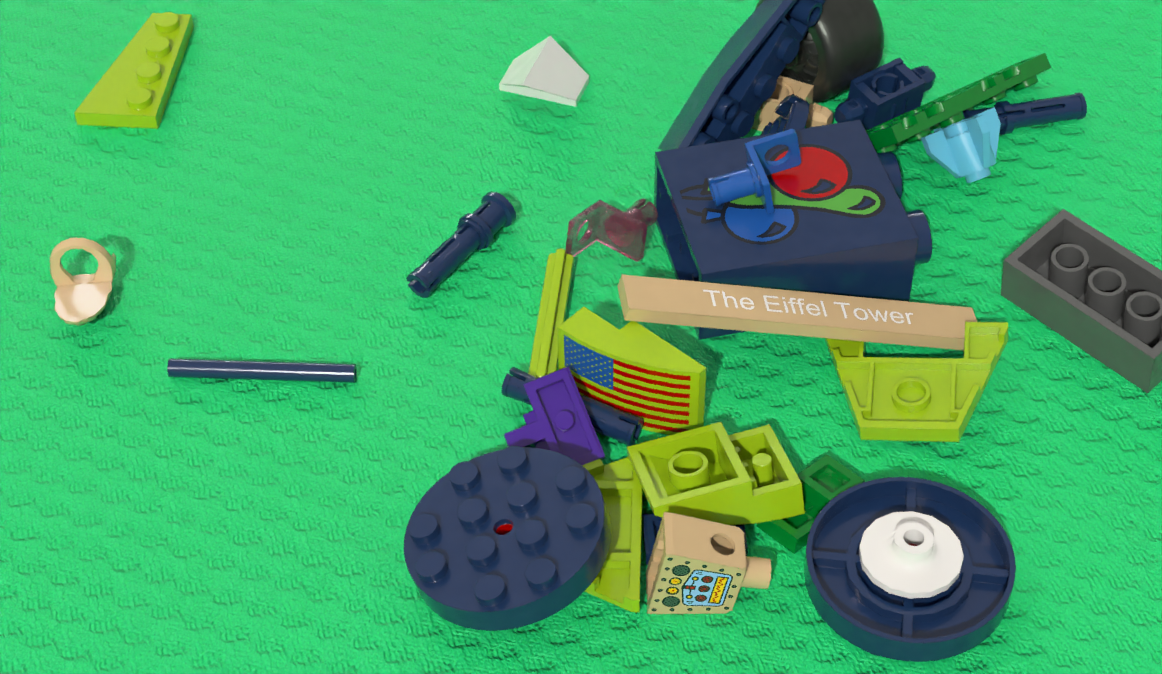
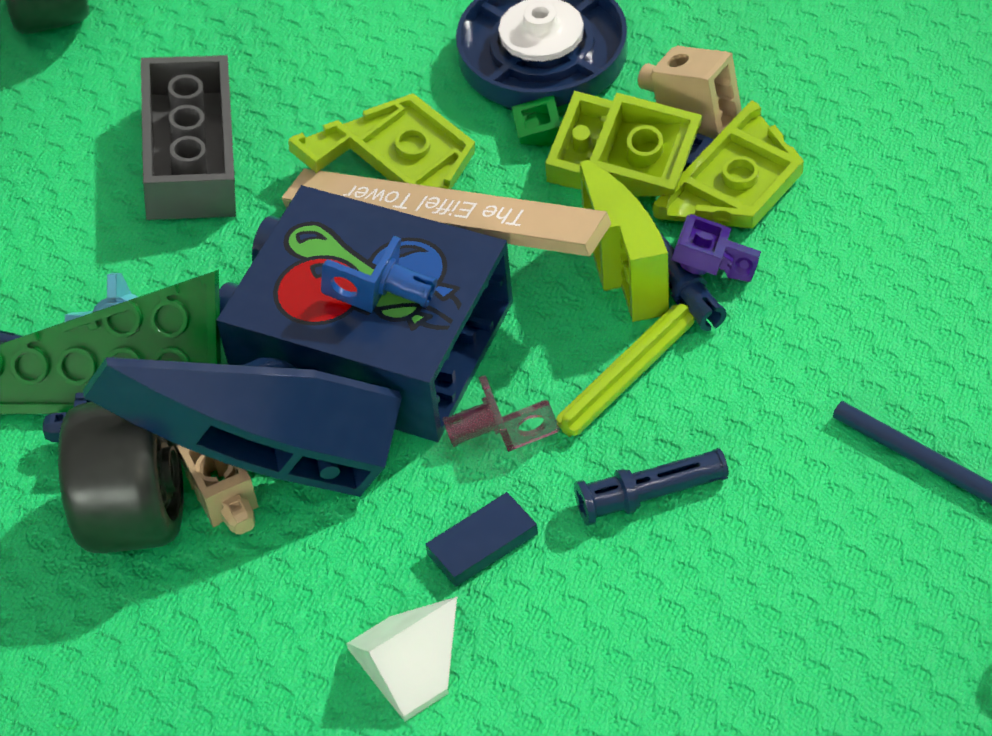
camera: 140 degrees left, 5 degrees up
dark blue piece [404,446,611,631] -> none
none -> dark blue tile [425,492,538,587]

